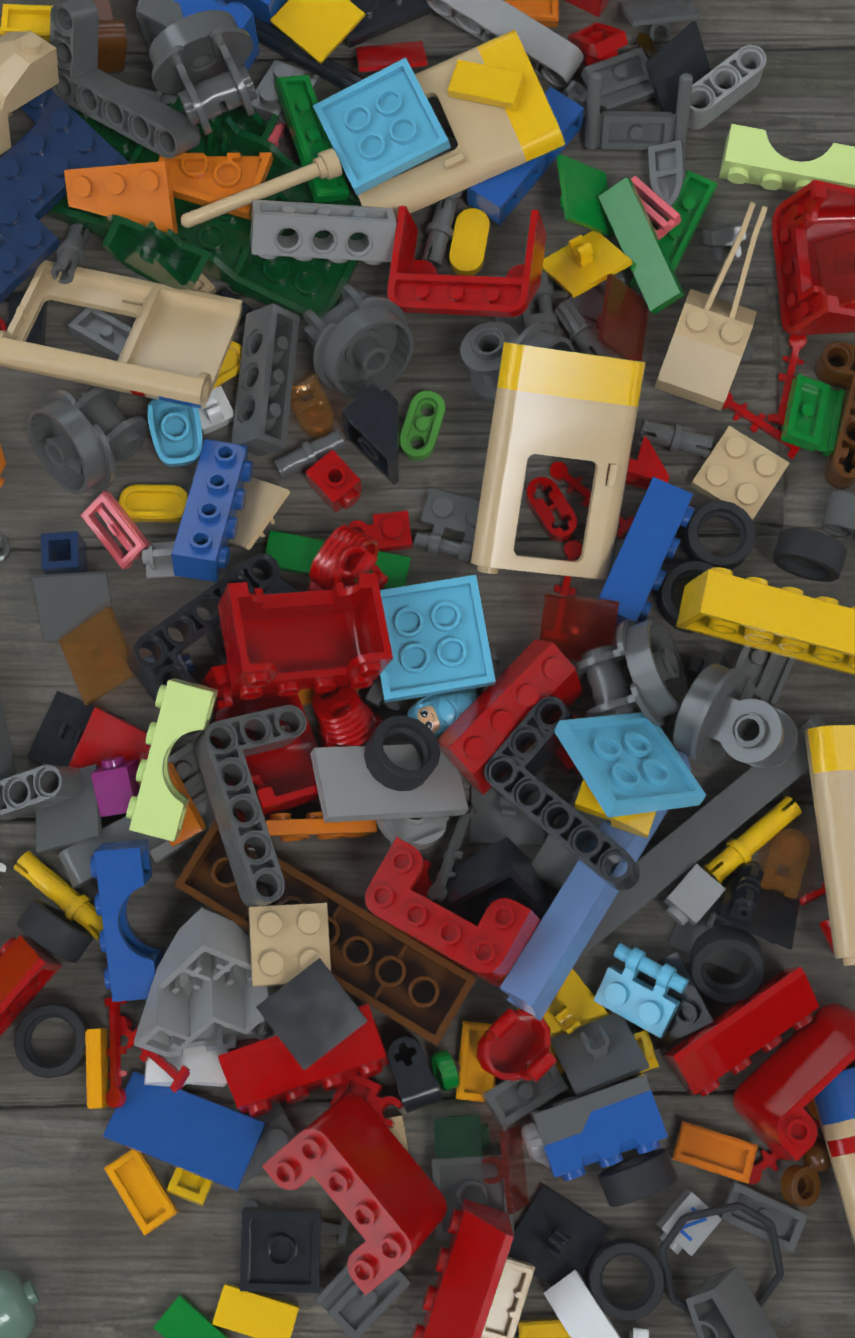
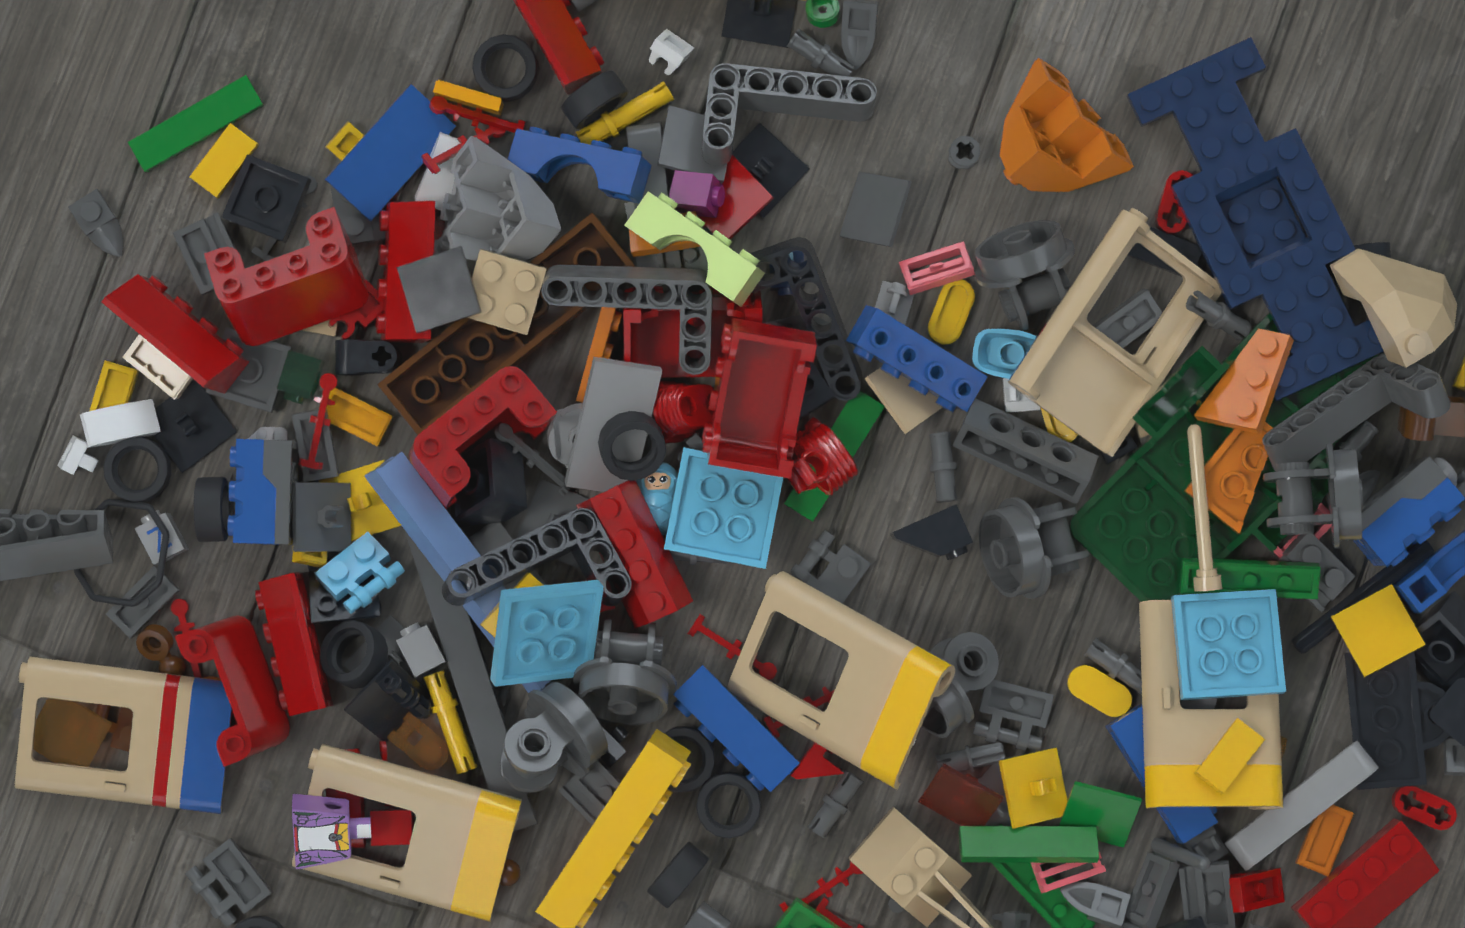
camera: 110 degrees right, 10 degrees up
dark blue brick [41,531,87,575] -> none
clear orange piece [59,607,134,705] -> none
light orange tile [104,1149,179,1236] -> none
light grey brick [250,199,396,265] -> none
clear orange plate [290,373,334,437] -> none
red brick [305,449,362,514] -> none
red plate [348,510,412,552] -> none
red piece [356,41,428,72] -> none
red windscreen [387,206,547,317] -> none
bright green plate [400,391,445,461] -> none
green tile [431,1049,461,1091] -> none
red piece [476,1008,557,1083] -> none
clear red piece [482,1124,529,1214] -> none
red beam [526,477,577,542] -> none
clear red piece [539,594,619,660] -> none
orange tile [672,1121,758,1184] -> none
tan plate [690,426,790,520] -> none
none -> red piece [299,373,338,470]

